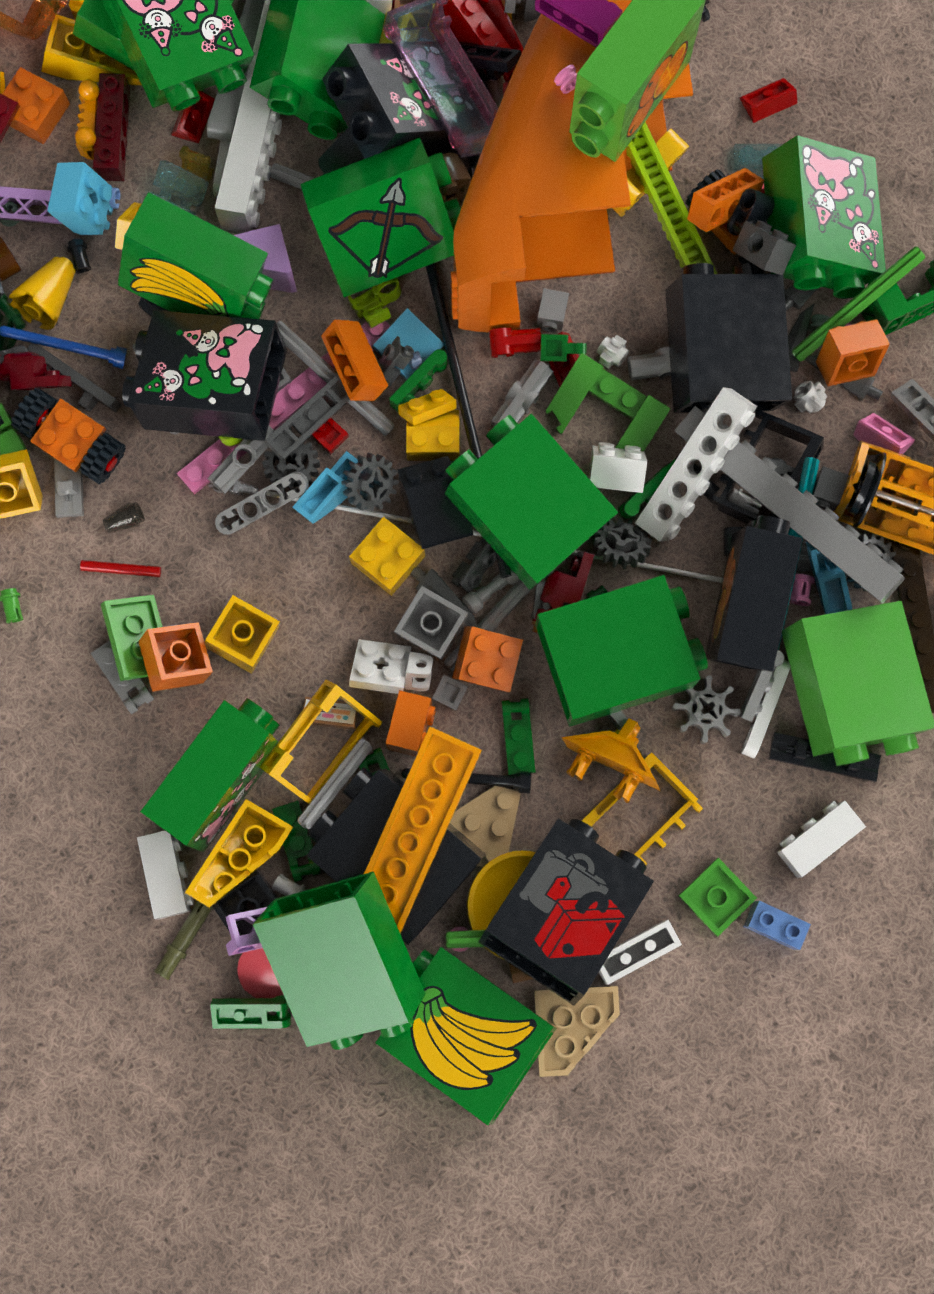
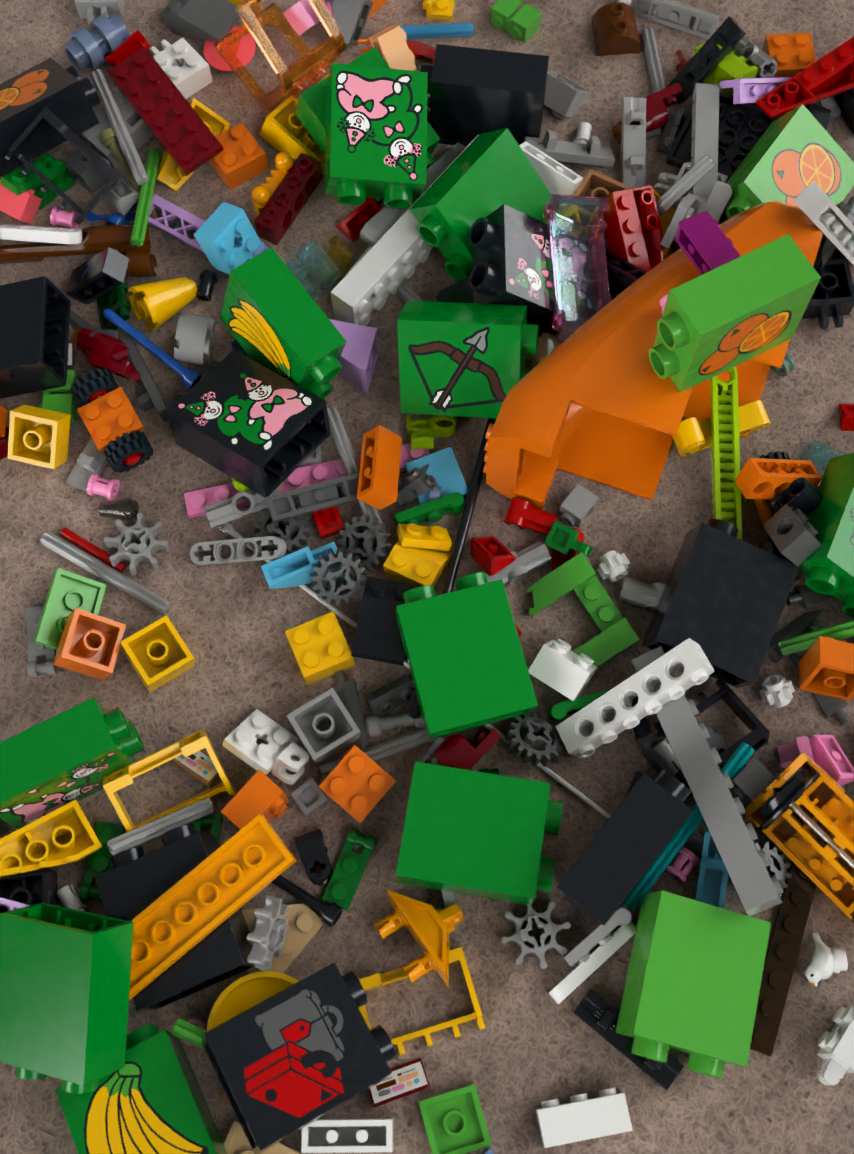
camera: 30 degrees right, 10 degrees down
none -> light grey axle [40,532,170,614]
none -> bright pink bush [87,474,120,501]
none -> light grey gear [104,513,169,576]
none -> light grey brick [174,312,217,365]
none -> light grey gear [247,895,289,971]
none -> black piece [294,829,333,886]
none -> dark grey gear [337,515,392,571]
none -> slope [369,1058,430,1108]
none -> red slope [470,536,515,576]
none -> bright pink panel [777,736,815,772]

